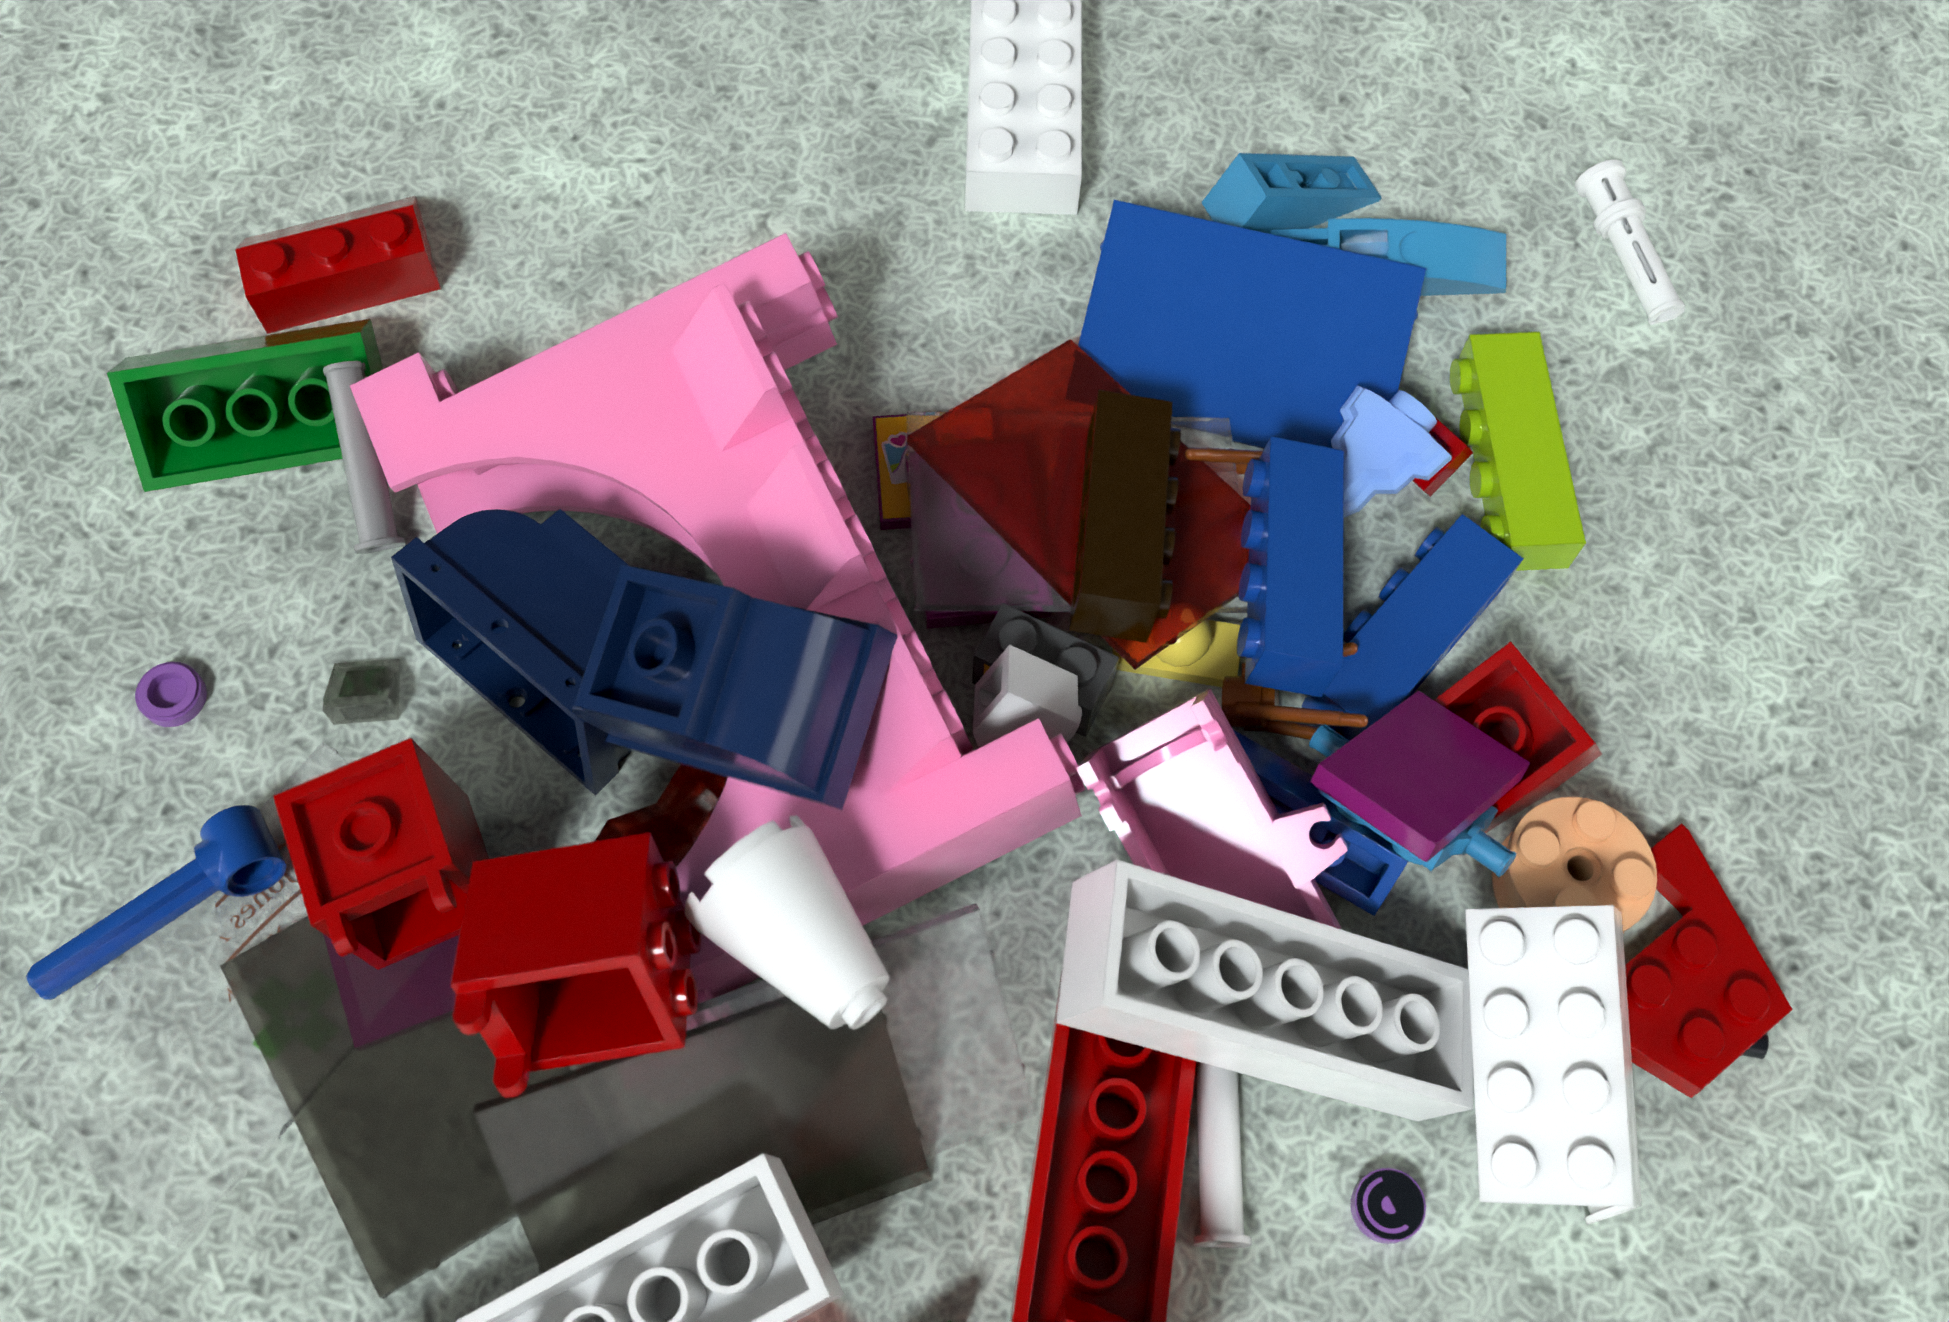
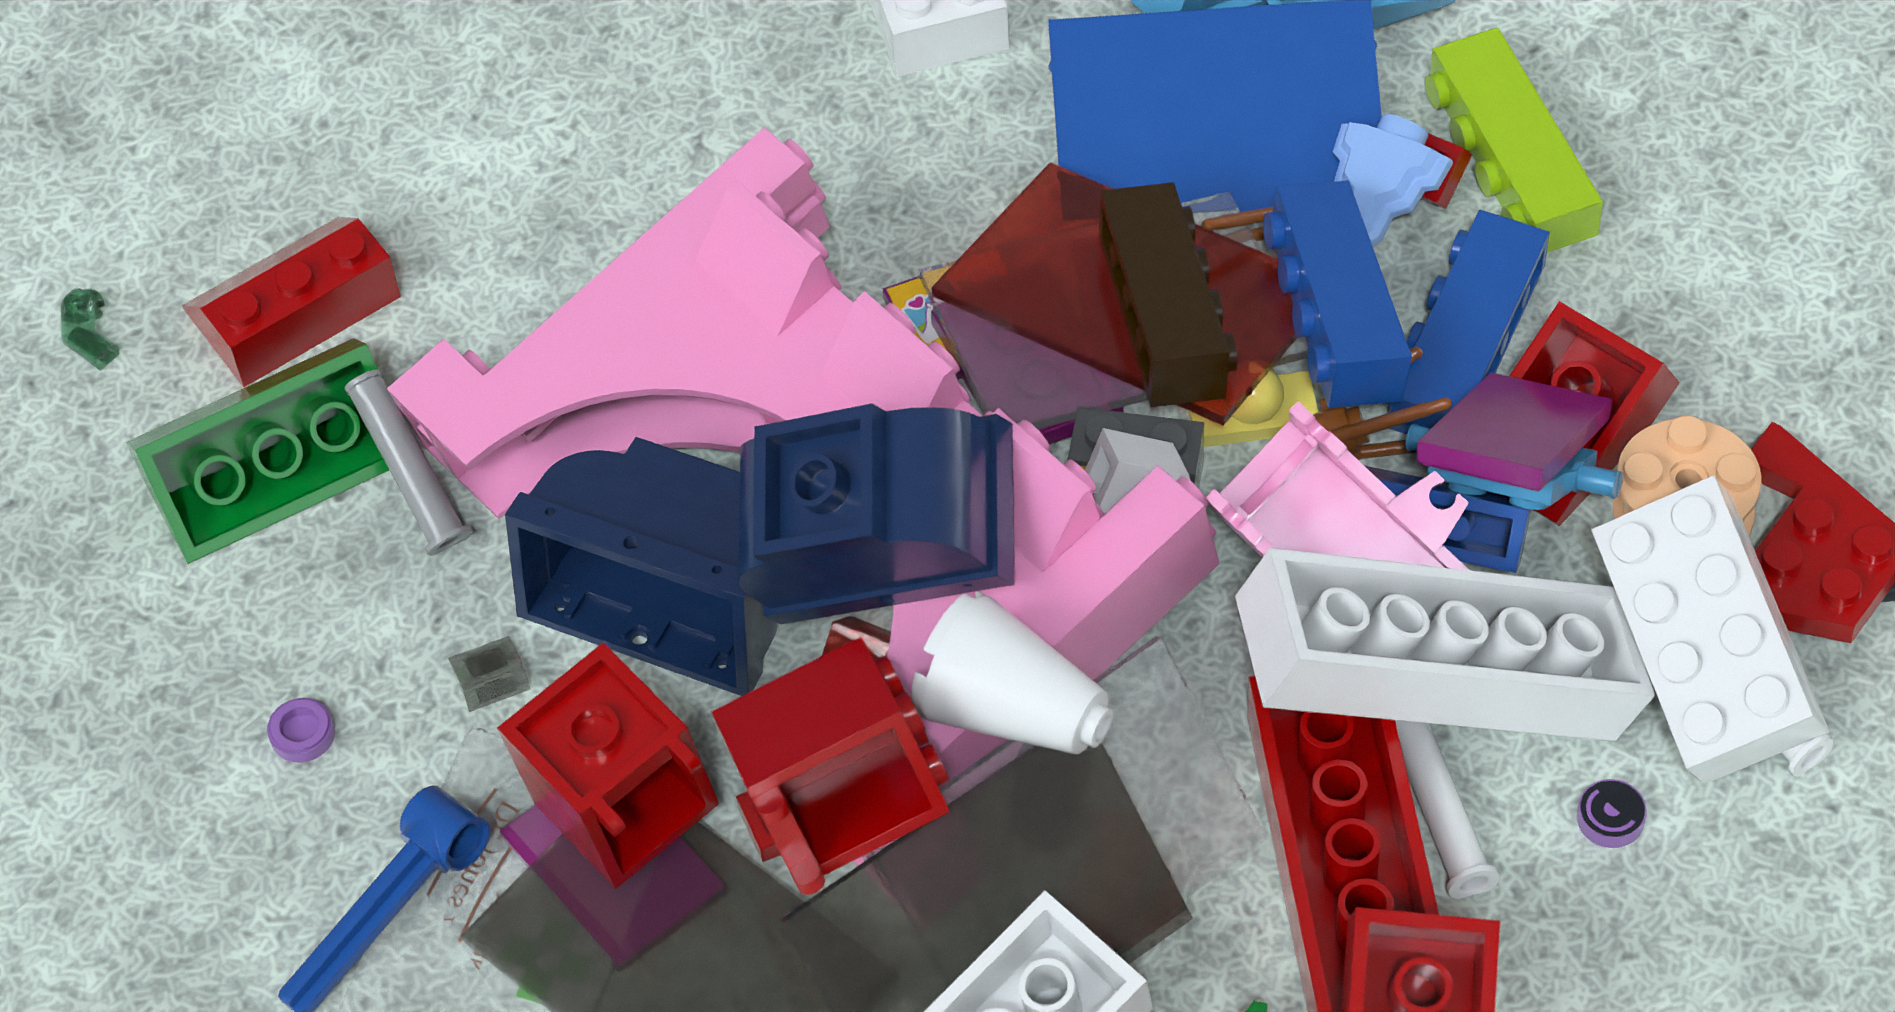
camera: 10 degrees left, 10 degrees down
none -> clear green arm [60,288,119,371]

